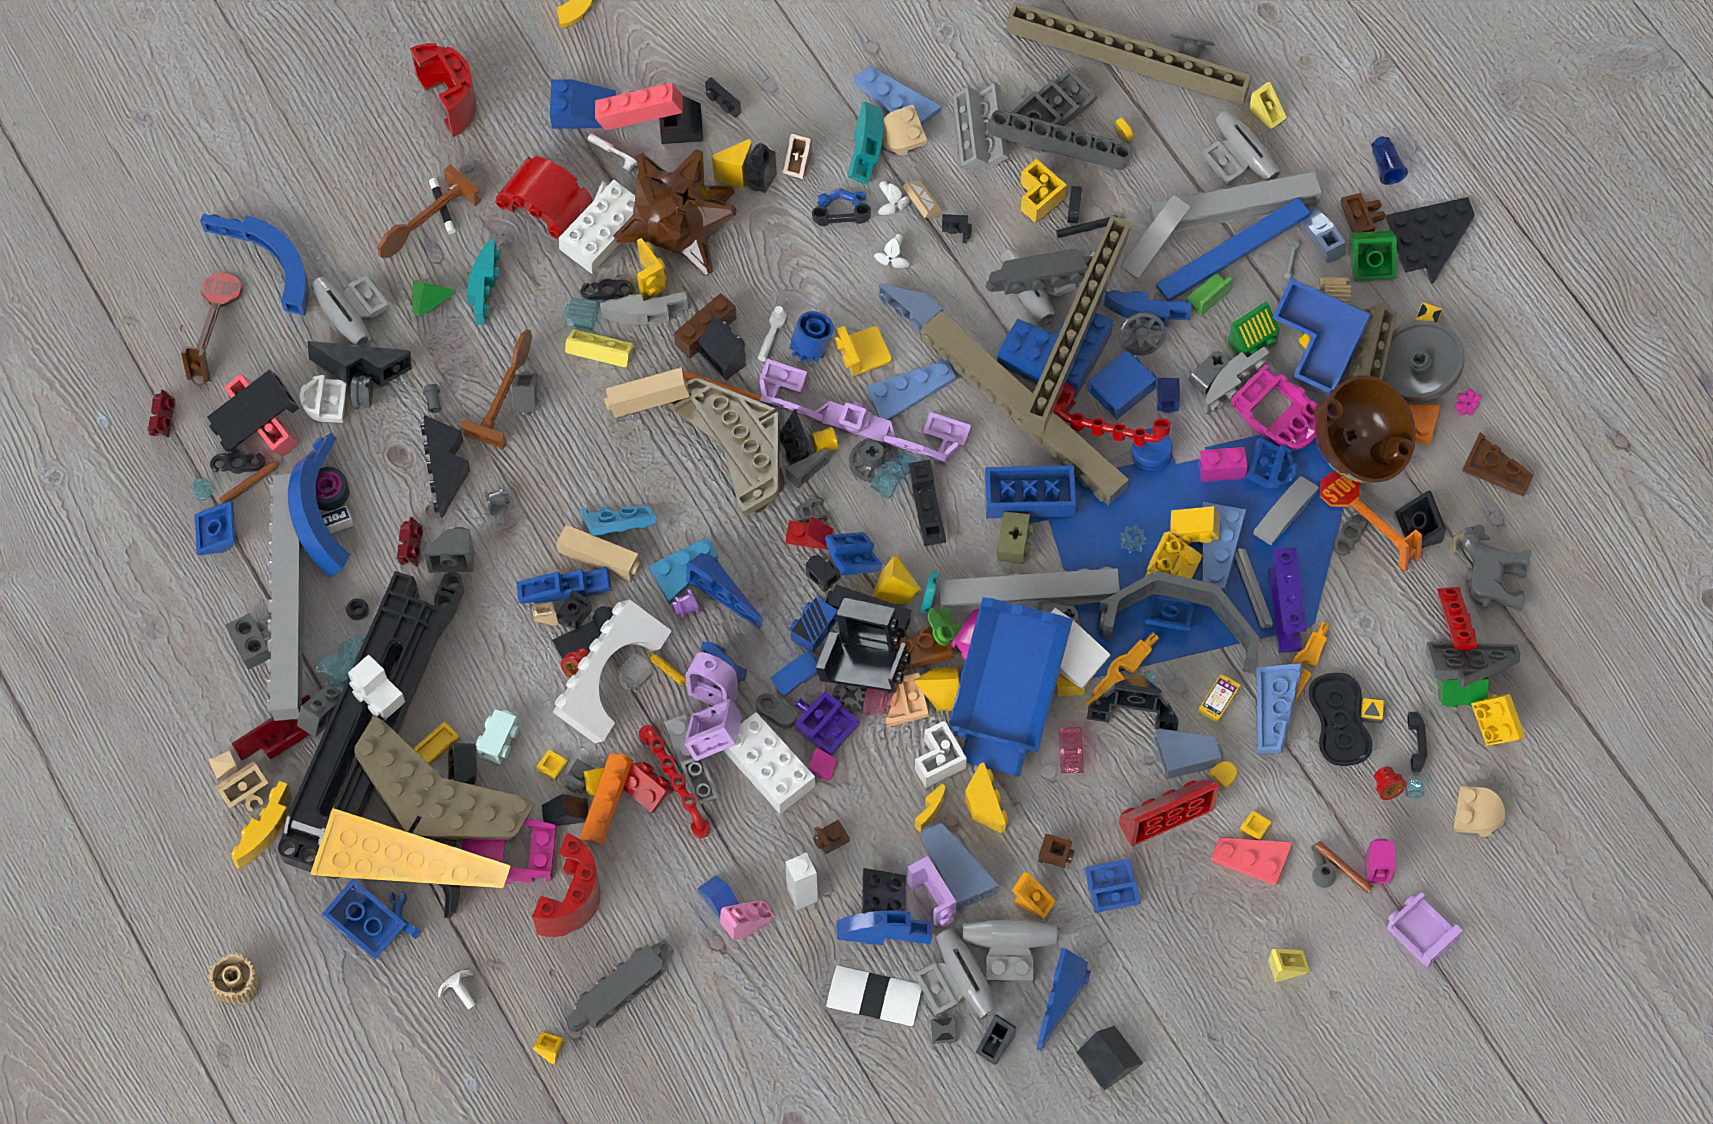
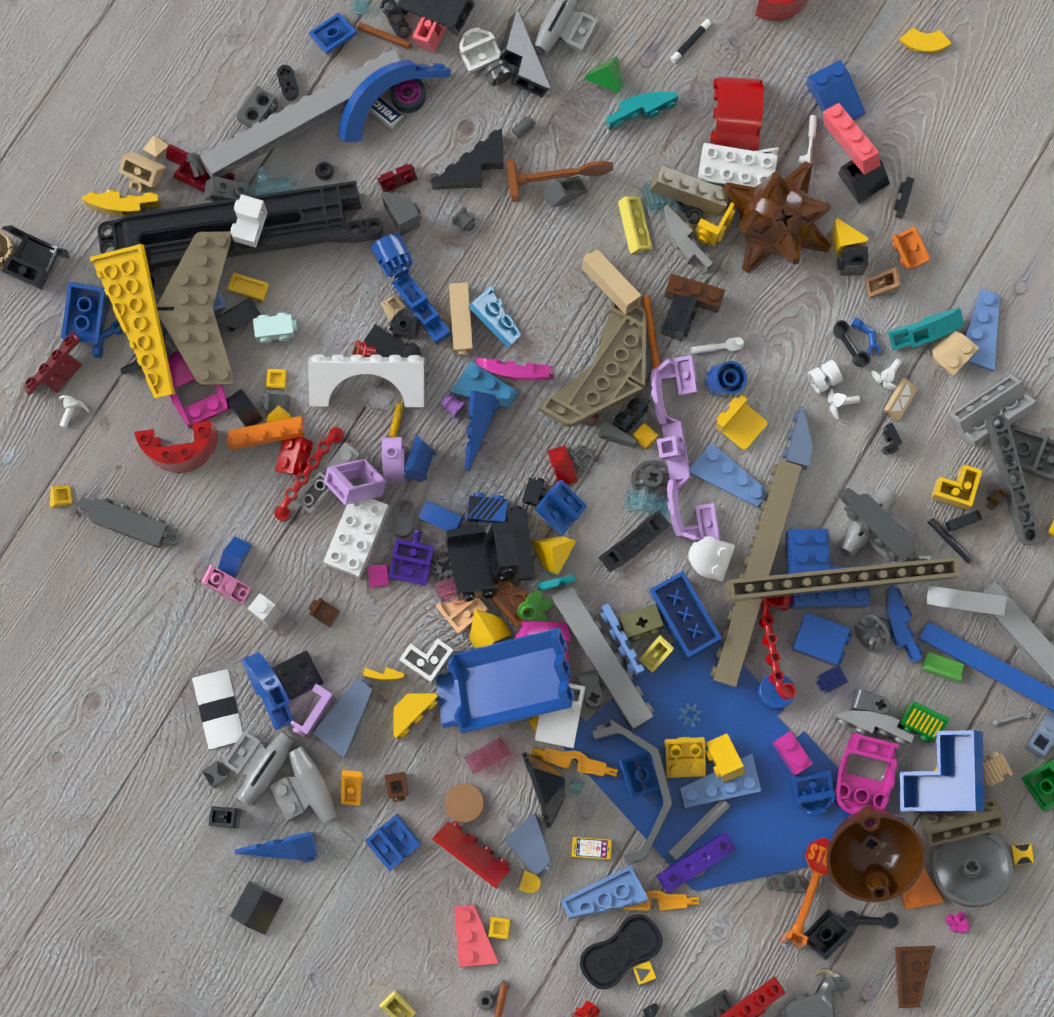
camera: 60 degrees right, 15 degrees up
dark orange piece [377,164,481,258] -> none
light grey slope [1253,476,1319,546] -> none
none -> black piece [1,225,70,290]
none -> dark red bracket [24,332,82,396]
none -> dark grey pin [186,152,206,177]
none -> black beam [277,65,299,101]
none -> blue gear [371,233,414,278]
none -> medium nougat tile [445,783,484,823]
none -> dark pink slope [476,358,555,381]
none -> medium blue wing [600,604,644,678]
none -> light yellow slope [639,635,674,673]
none -> dark tan brick [649,165,728,215]
none -> white slope [688,536,735,582]
none -> white wheel [807,360,843,394]
none -> black bar [842,911,899,930]
none -> orange bracket [891,226,931,271]
none -> dark brown plate [986,488,1007,510]

